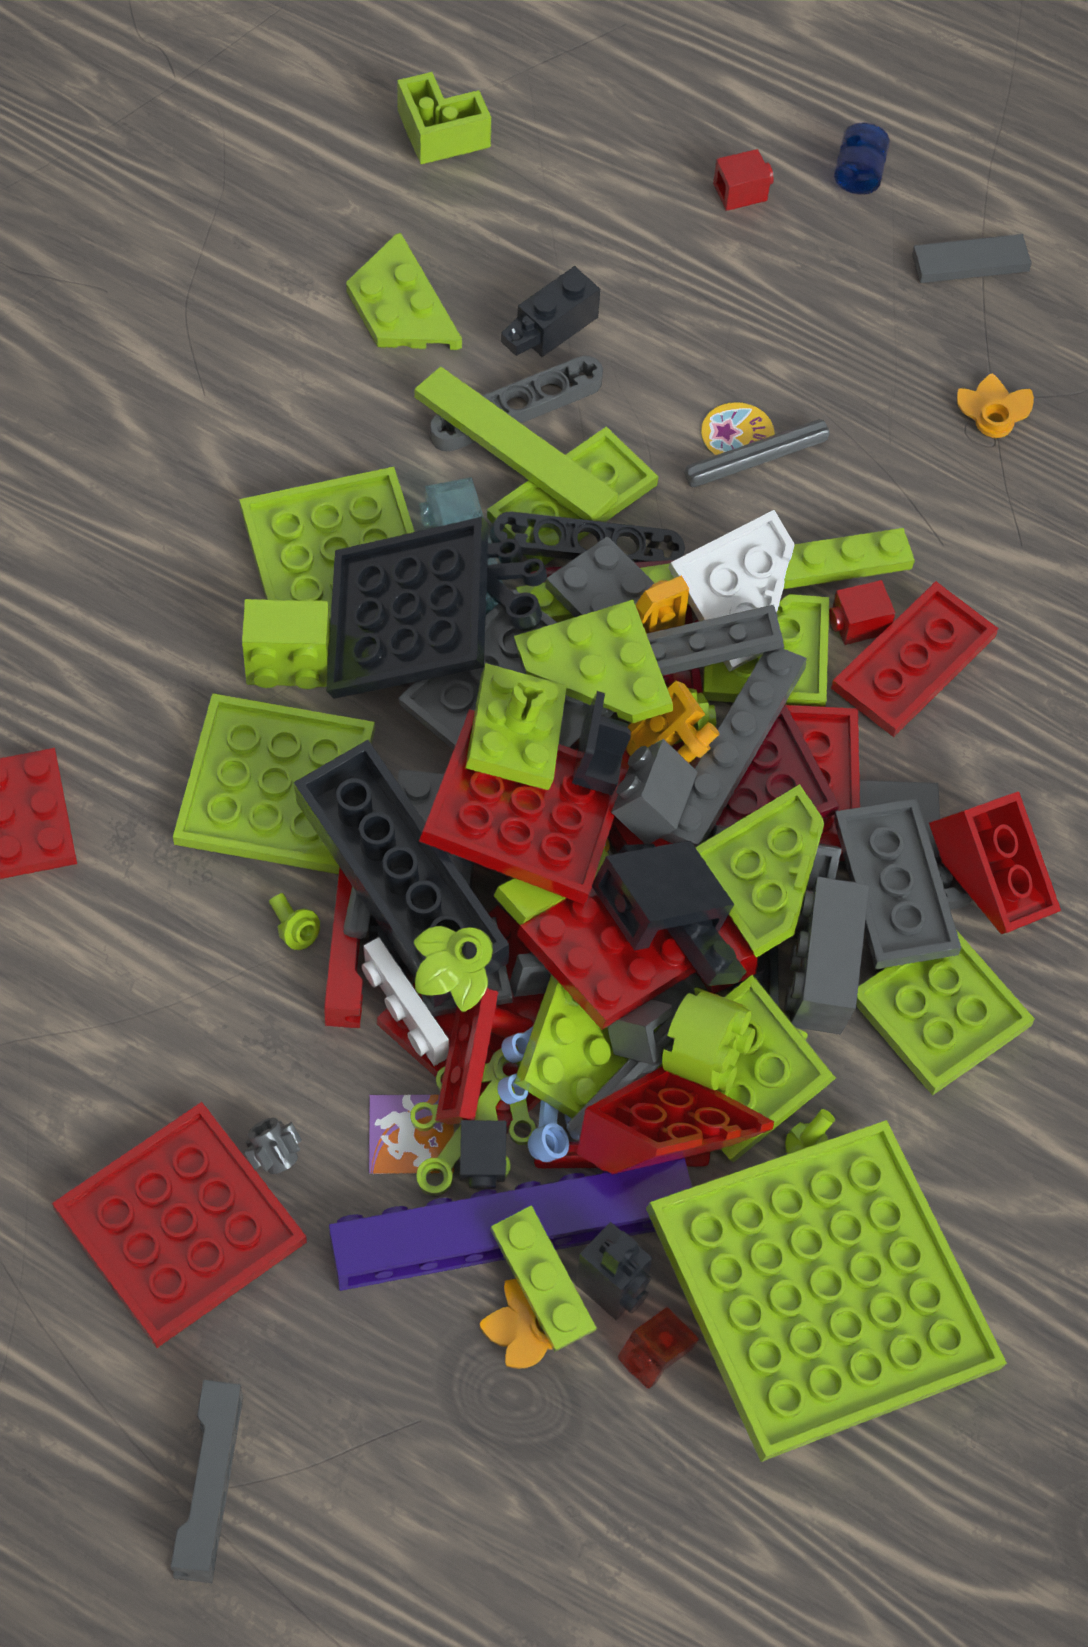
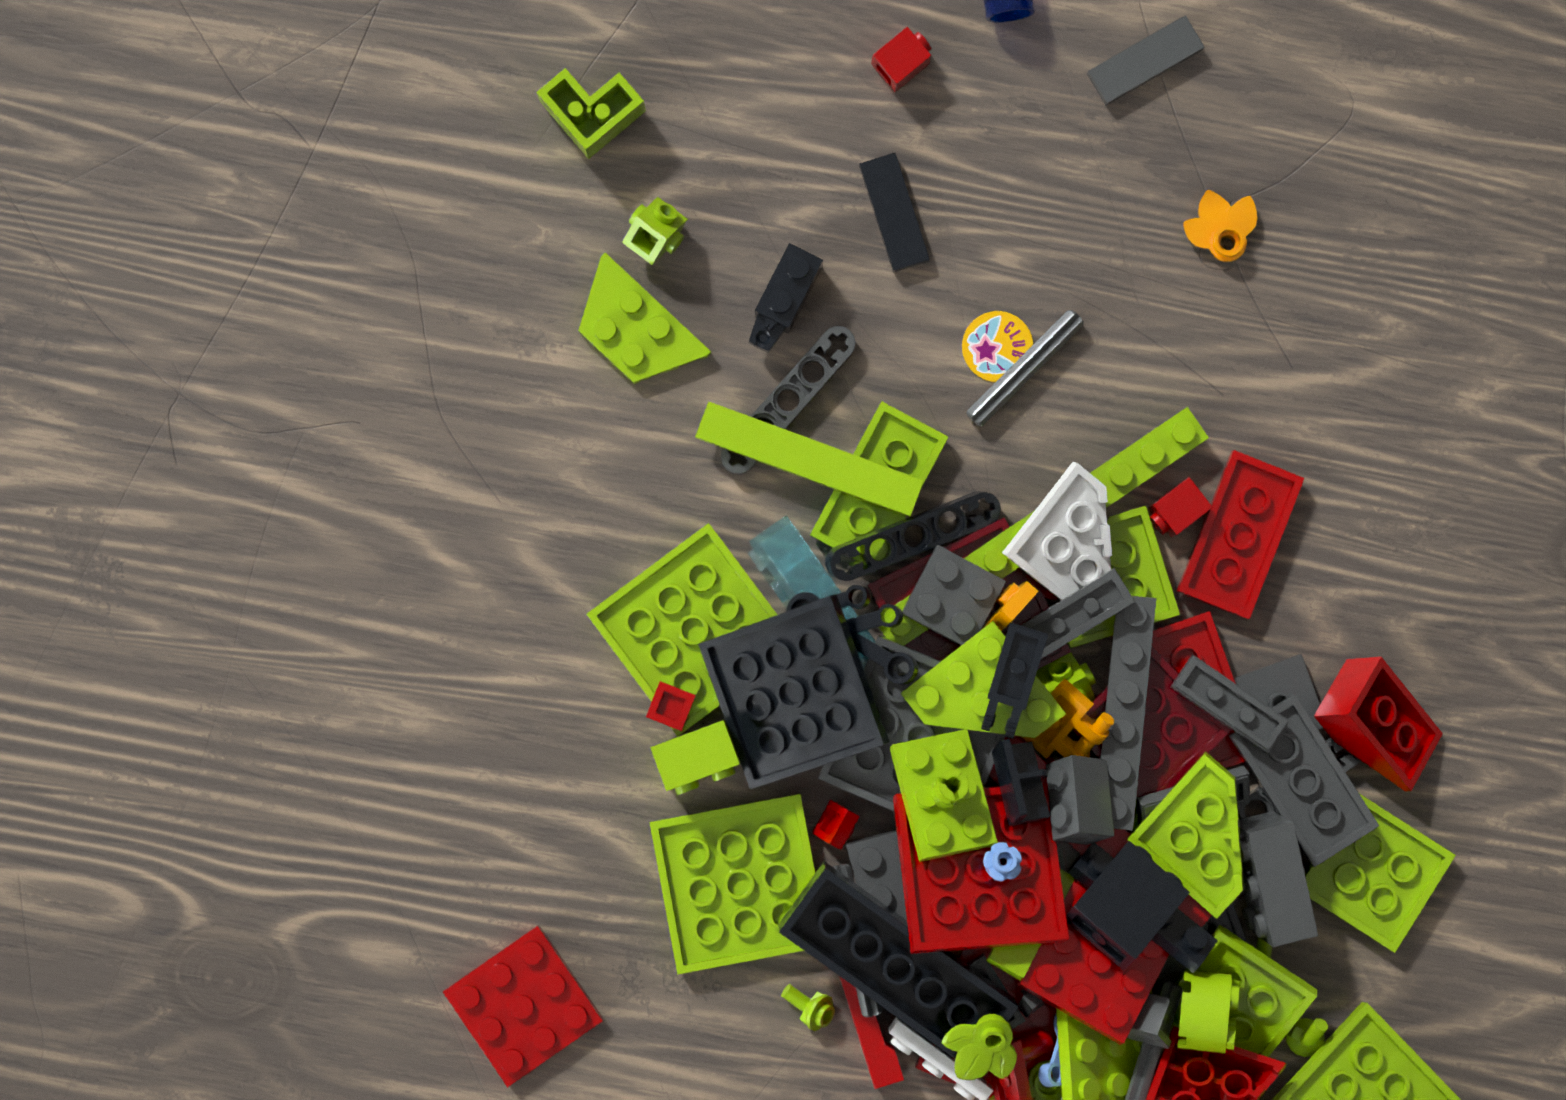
camera: 20 degrees left, 25 degrees up
none -> lime brick [622,197,688,265]
none -> red plate [646,681,696,731]
none -> red plate [812,799,860,850]
none -> black tile [859,153,930,273]
none -> black hinge [981,622,1048,739]
none -> light blue plate [983,842,1022,882]
none -> dark grey tile [1170,655,1290,753]

